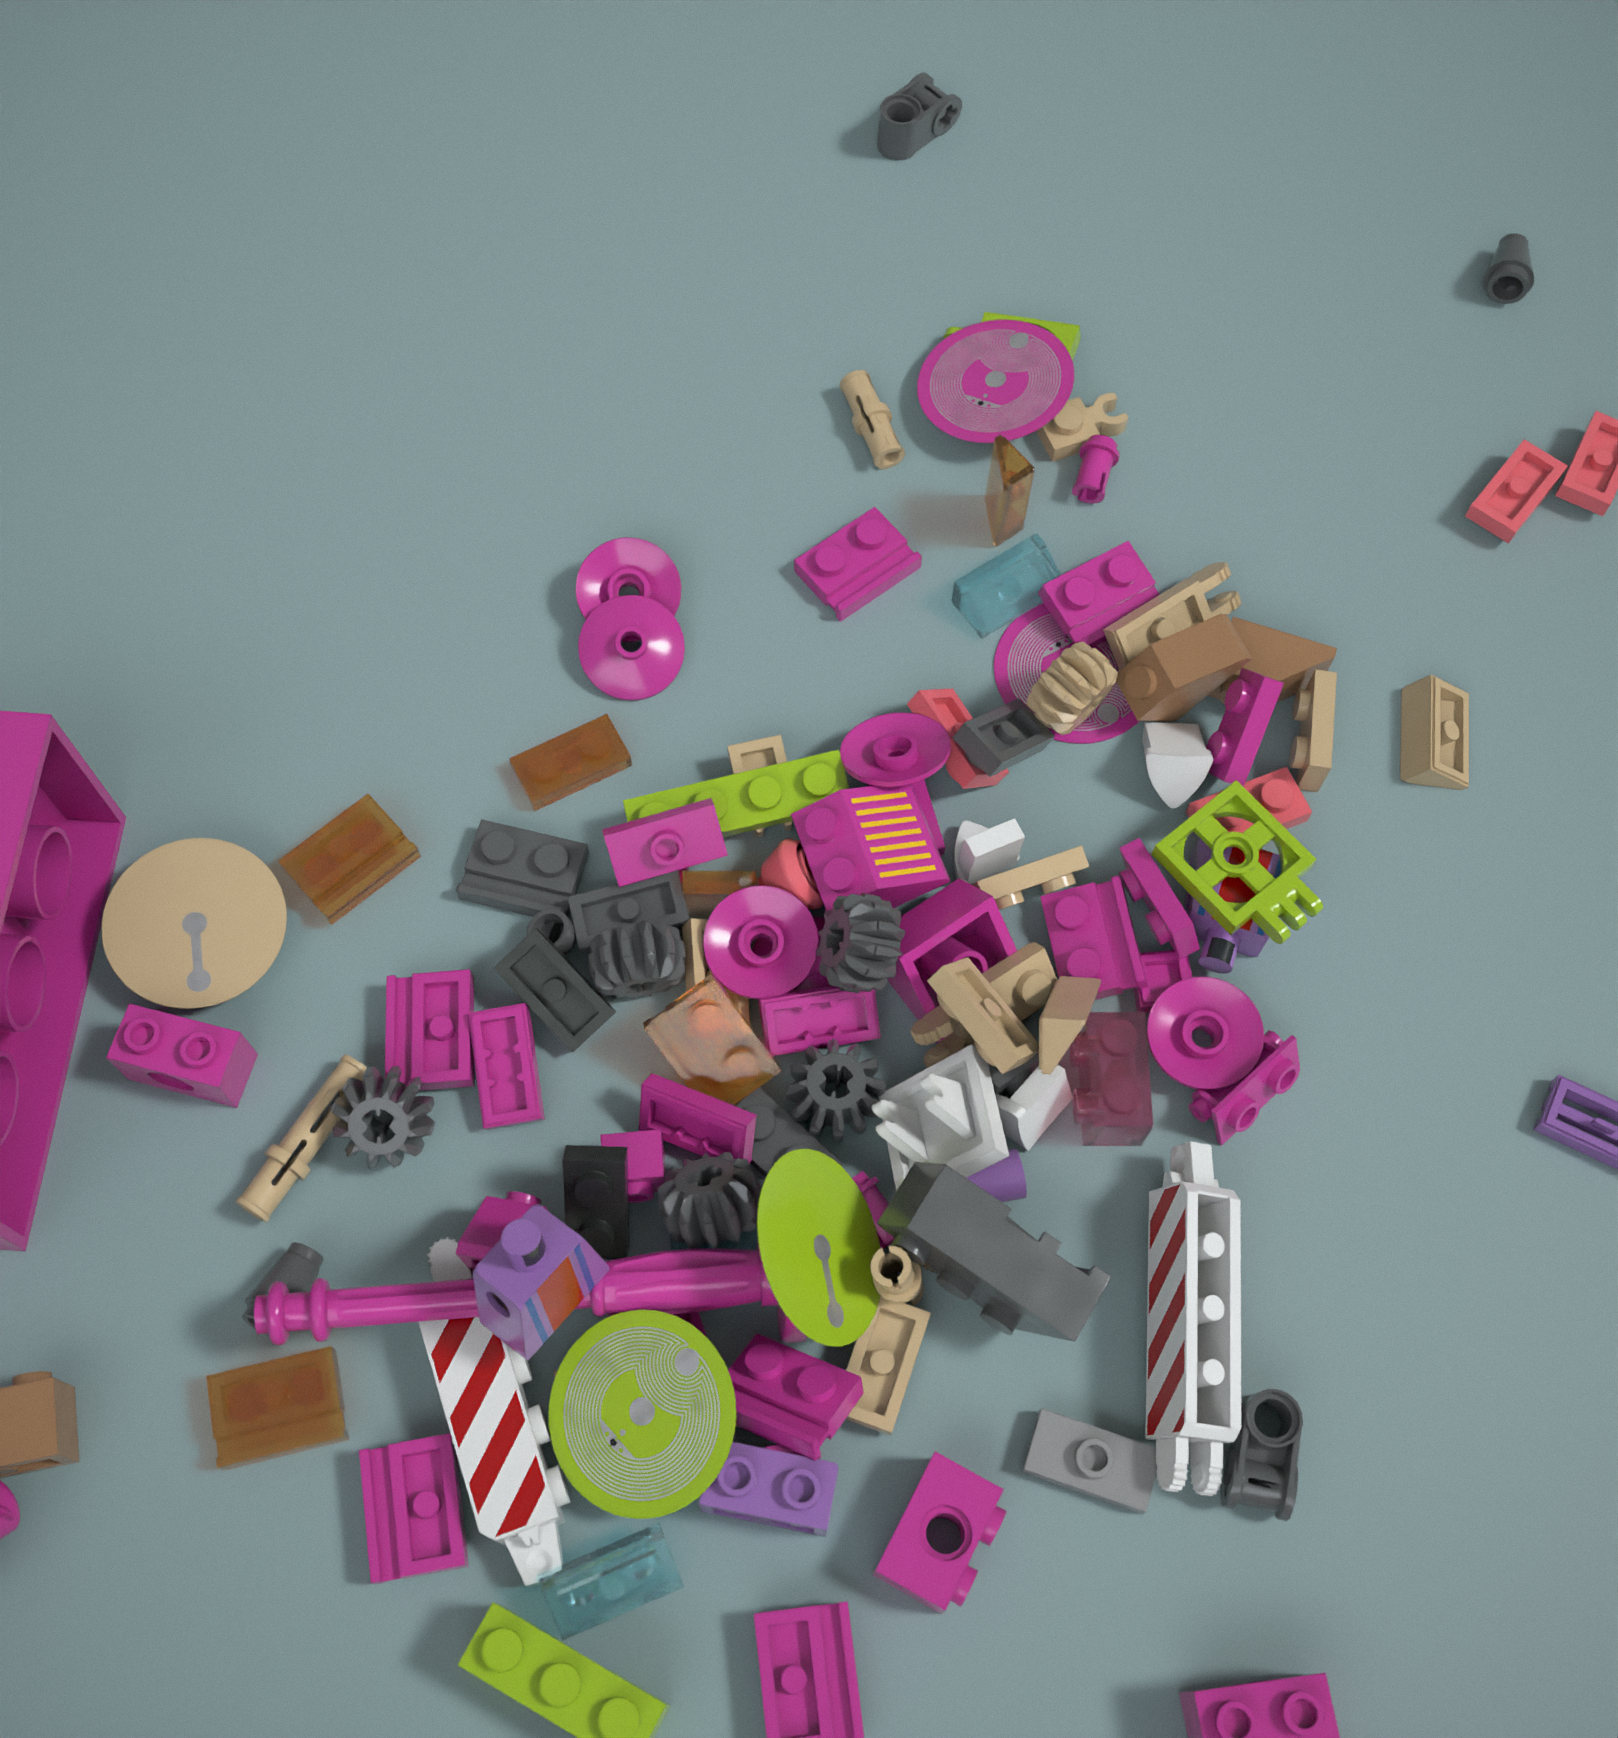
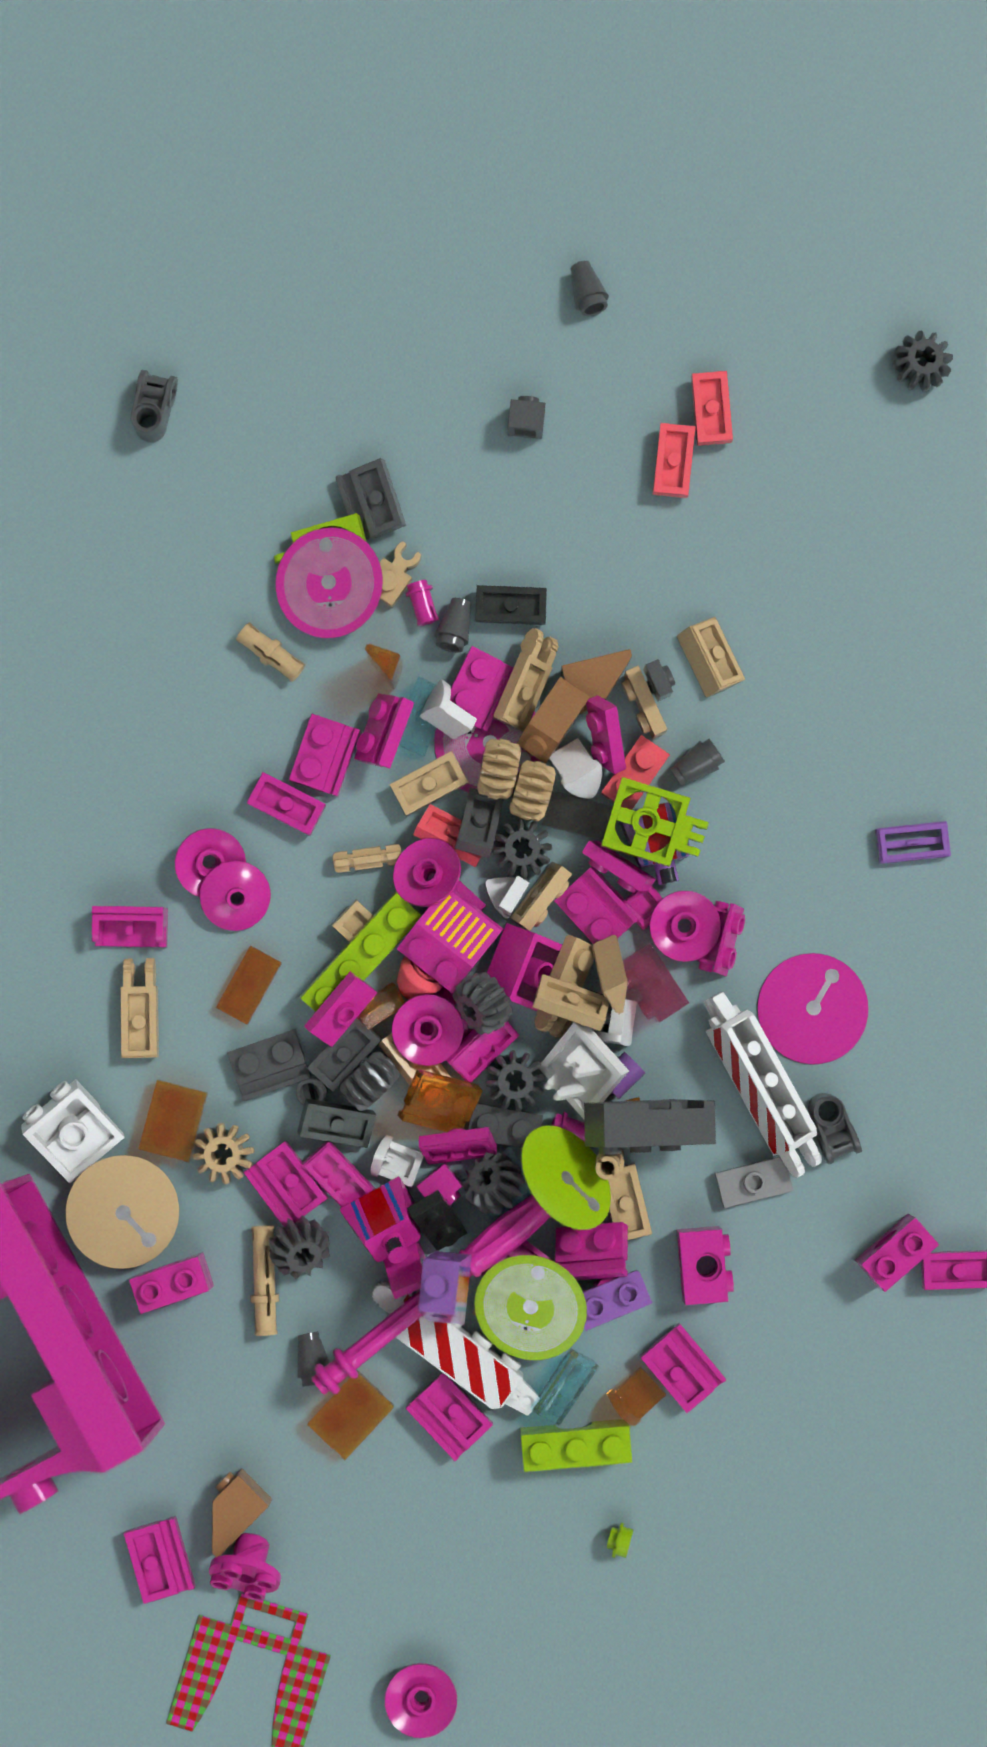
camera: 30 degrees left, 20 degrees up
none -> white plate [21,1079,125,1183]
none -> dark pink hinge [92,906,168,947]
none -> tan hinge [120,958,159,1058]
none -> tan gear [193,1123,255,1184]
none -> dark pink plate [247,772,326,836]
none -> tan axle [333,844,402,873]
none -> dark grey plate [335,458,407,540]
none -> dark pink torso [340,1176,421,1264]
none -> dark pink plate [354,693,414,769]
none -> white tile [371,1135,424,1187]
none -> tan plate [389,751,469,816]
none -> white tile [419,679,477,739]
none -> dark grey cone [434,598,472,653]
none -> pearl dark grey plate [475,585,547,625]
none -> dark grey gear [492,819,552,879]
none -> dark grey plate [508,396,546,439]
none -> tan gear [509,760,556,821]
none -> clear smoke plate [541,791,613,841]
none -> clear orange tile [607,1366,666,1426]
none -> dark grey plate [643,659,675,702]
none -> dark grey cone [671,738,725,786]
none -> dark pink piece [758,953,868,1064]

